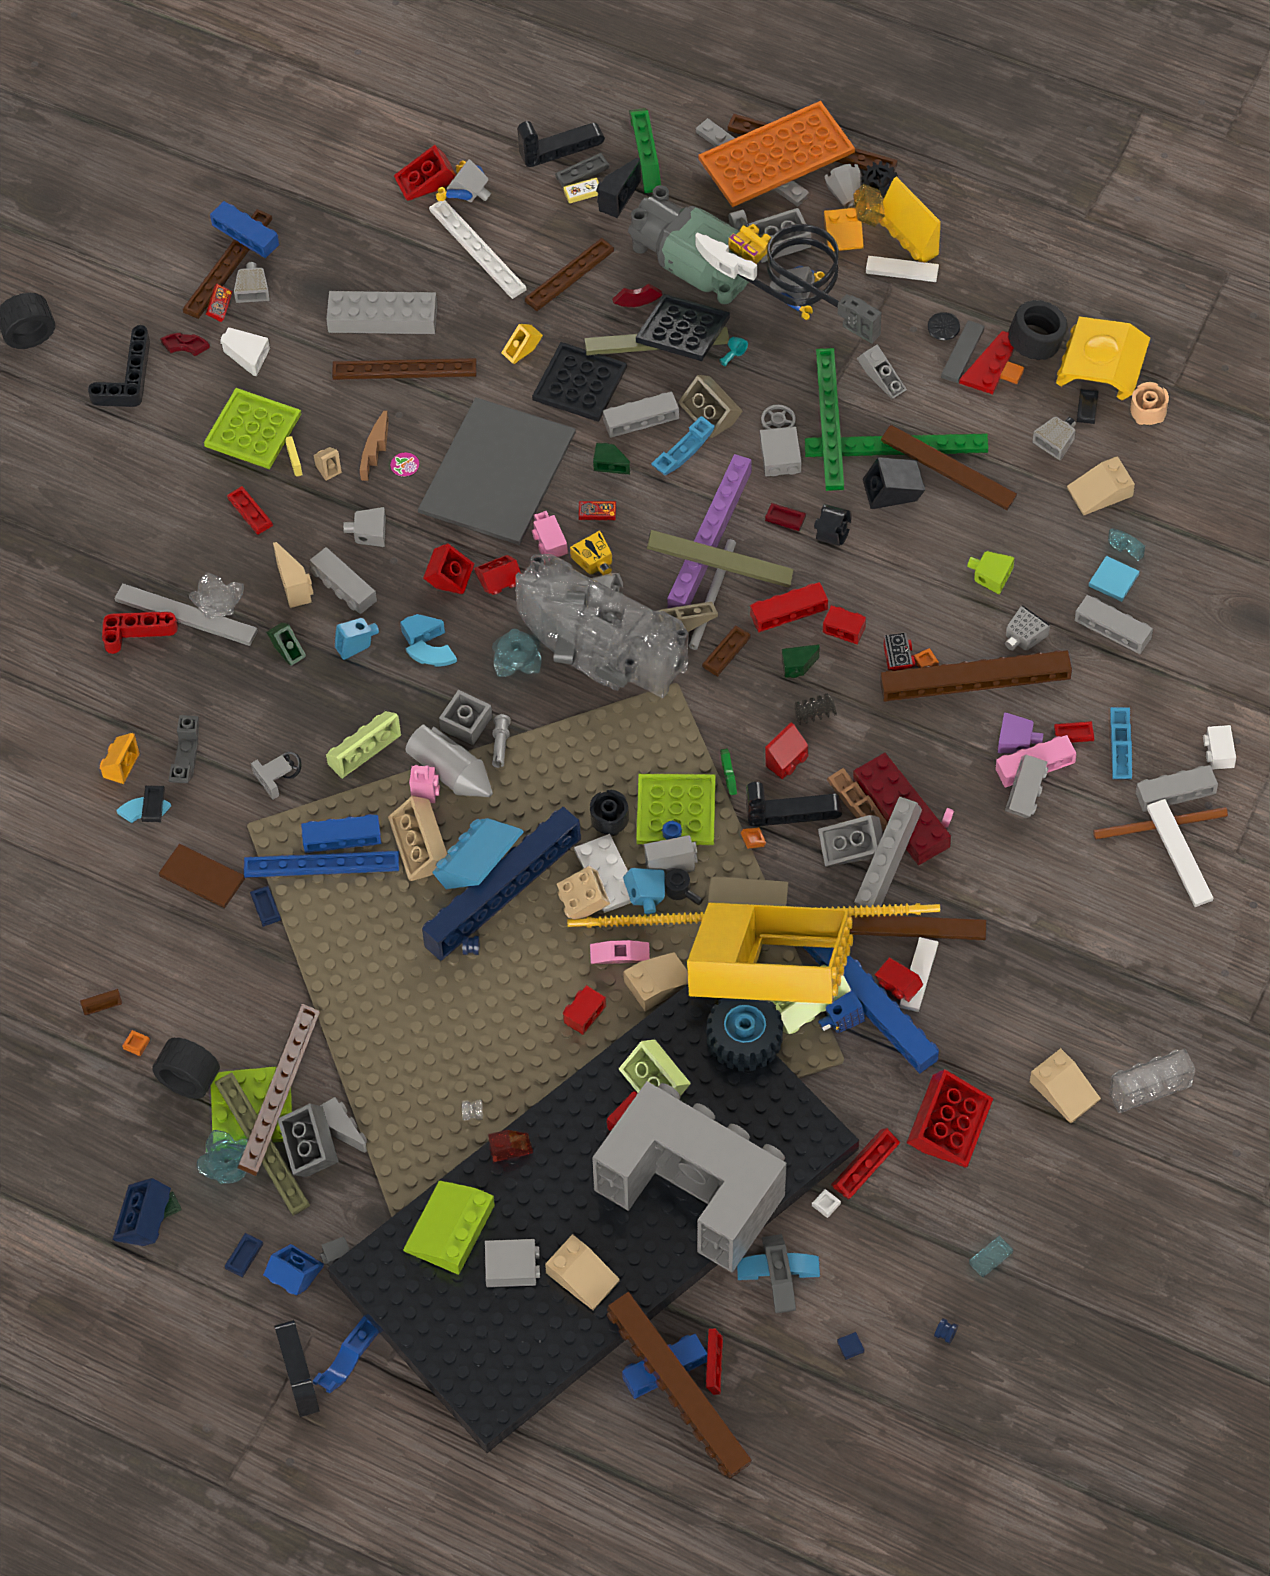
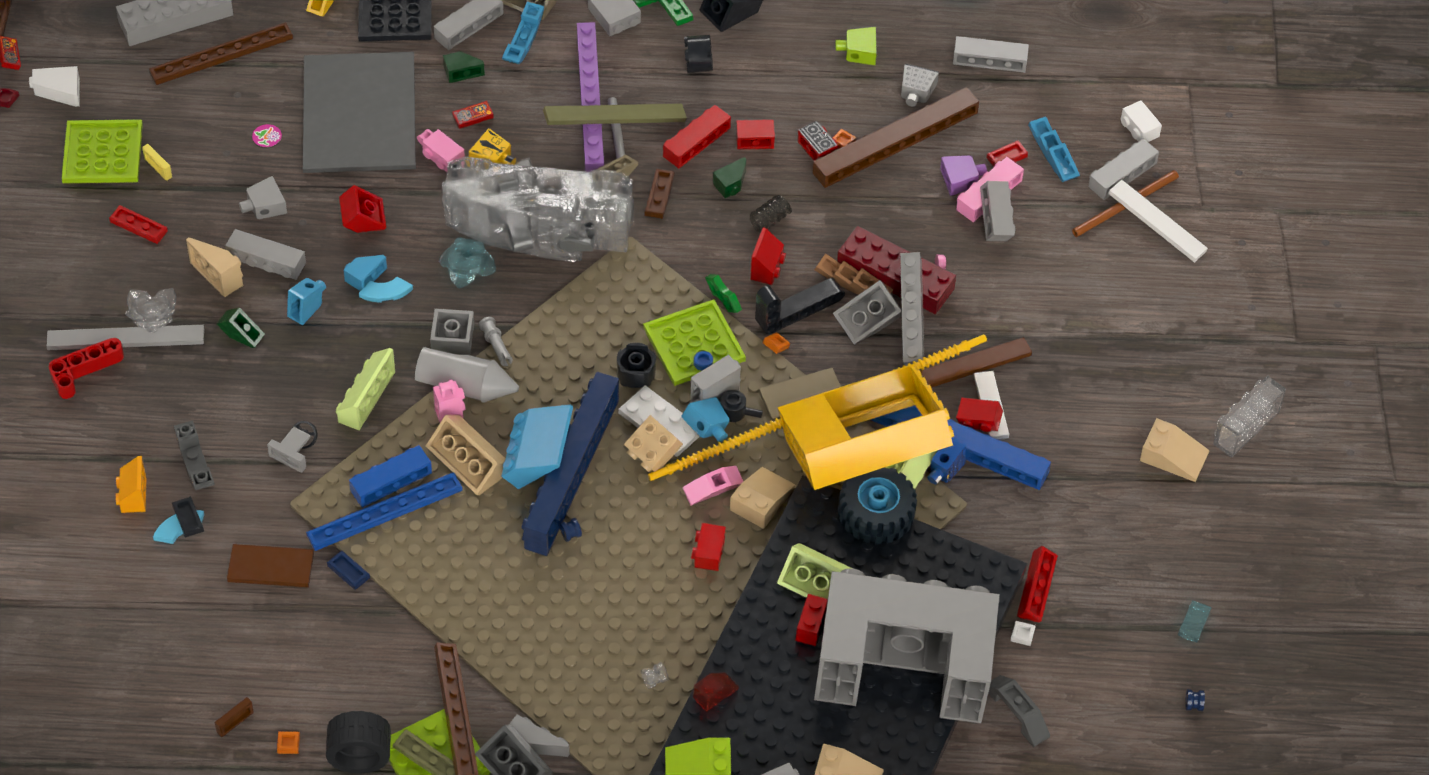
camera: 30 degrees left, 5 degrees down
light grey torso [234,262,270,303] -> none
tan slope [314,447,342,481] -> none
medium nougat slope [360,411,389,481] -> none
red slope [474,555,523,595] -> none
dark azure slope [737,1253,820,1280] -> none
dark red tile [765,503,806,531] -> none
dark blue tile [837,1332,864,1360] -> none
red slope [907,1069,994,1168] -> none
medium azure tile [1089,556,1139,602] -> none

